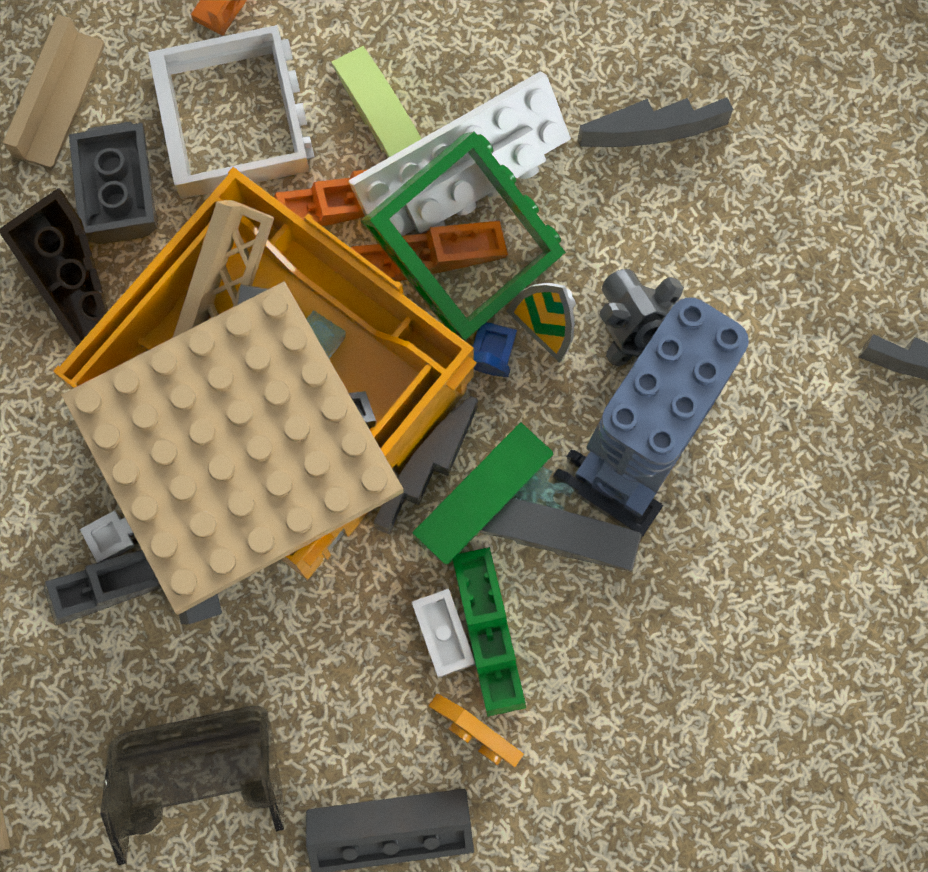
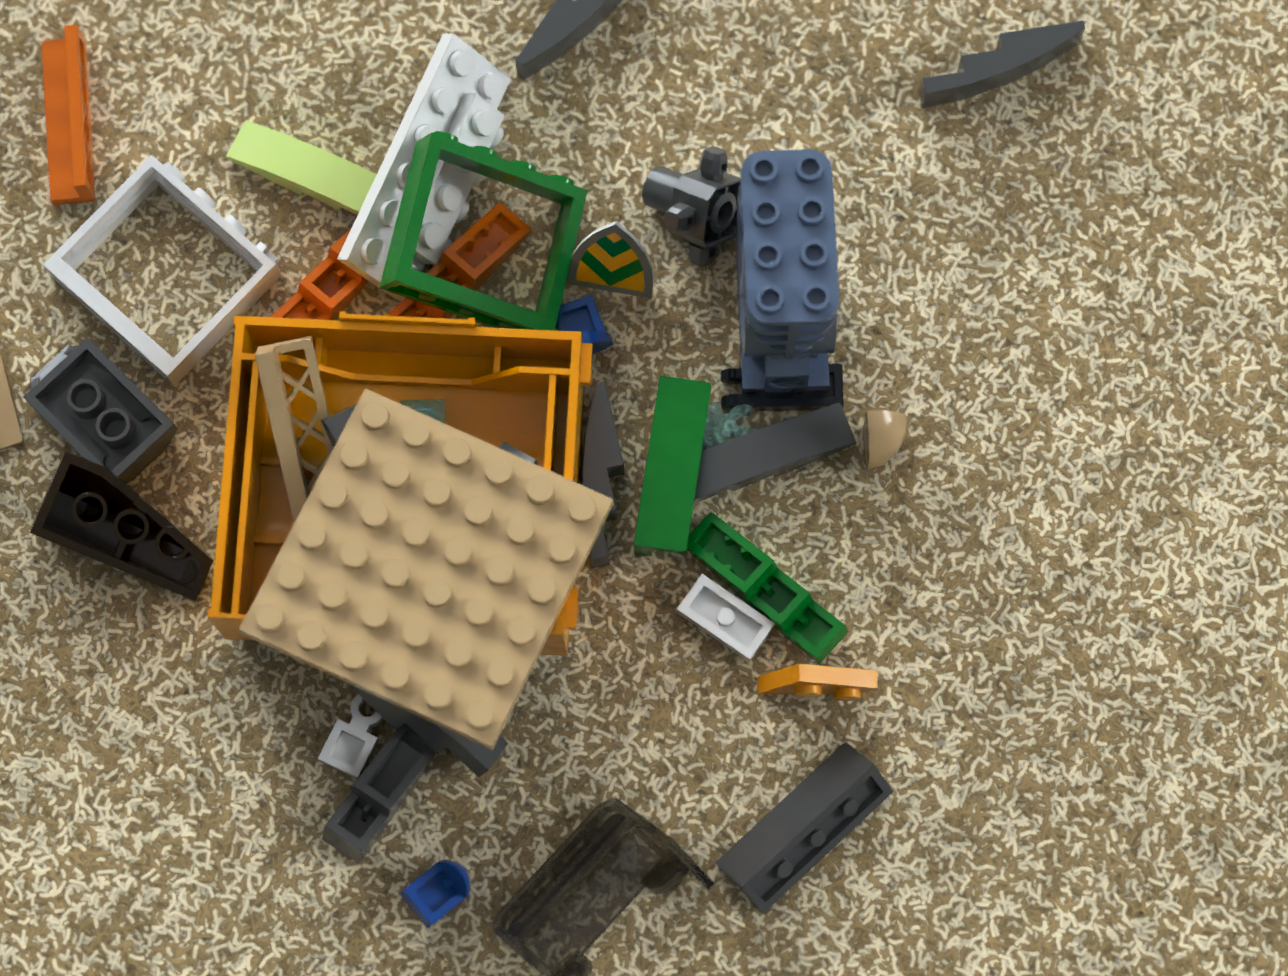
camera: 35 degrees left, 0 degrees up
none -> blue plate [399,860,471,929]
none -> tan brick [863,410,908,470]

